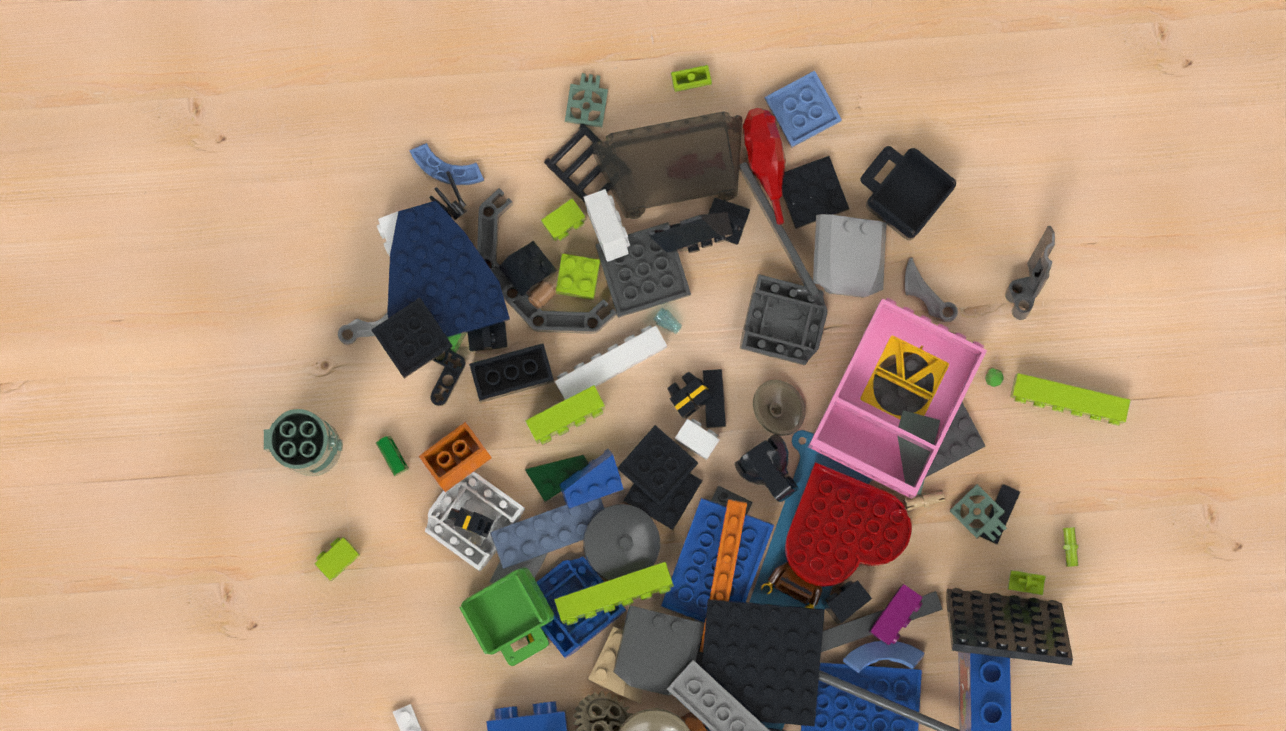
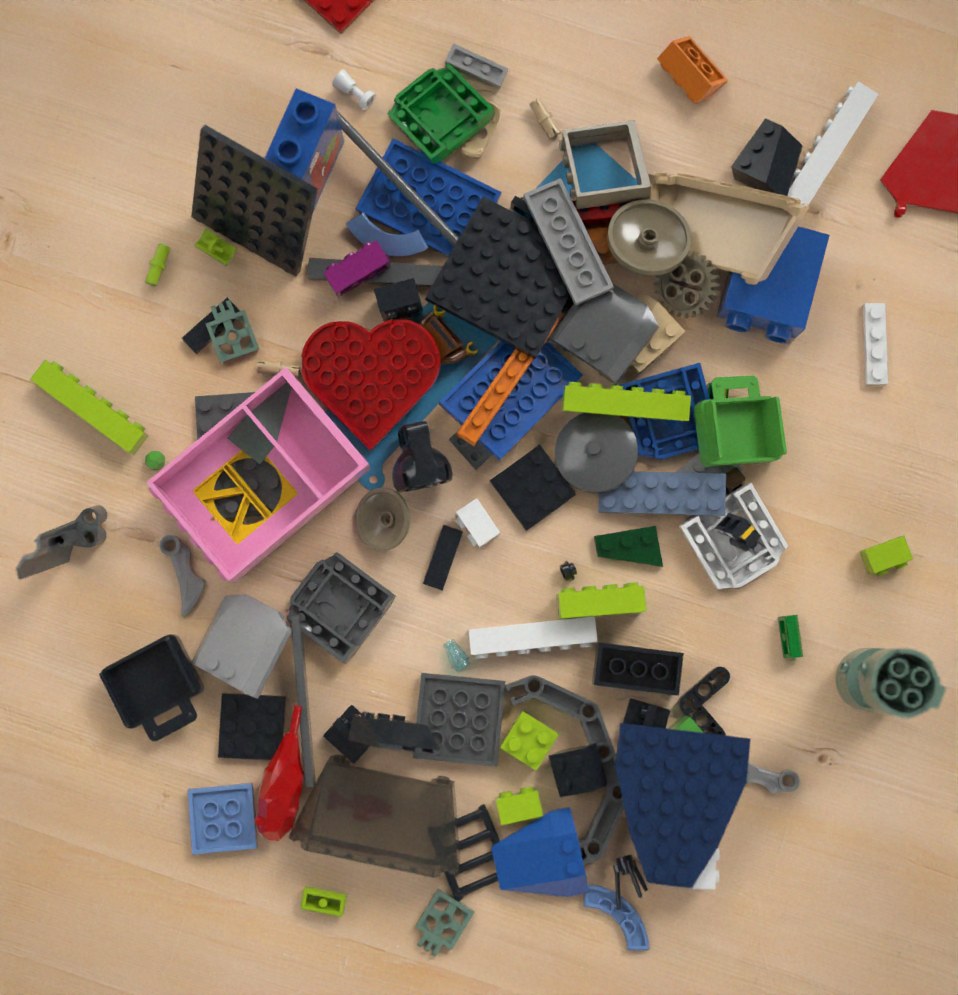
camera: 160 degrees left, 0 degrees up
black plate [371,298,453,379] -> none
orange brick [419,422,492,492] -> none
medium nougat brick [528,281,556,309] -> none
blue wedge [559,448,624,508] -> none
white brick [584,189,630,262] -> none
black plate [617,425,699,507] -> none
black hips [667,372,715,419] -> none
none -> blue wedge [491,807,589,897]
none -> black plate [559,561,577,581]
none -> dark brown slope [726,467,746,495]

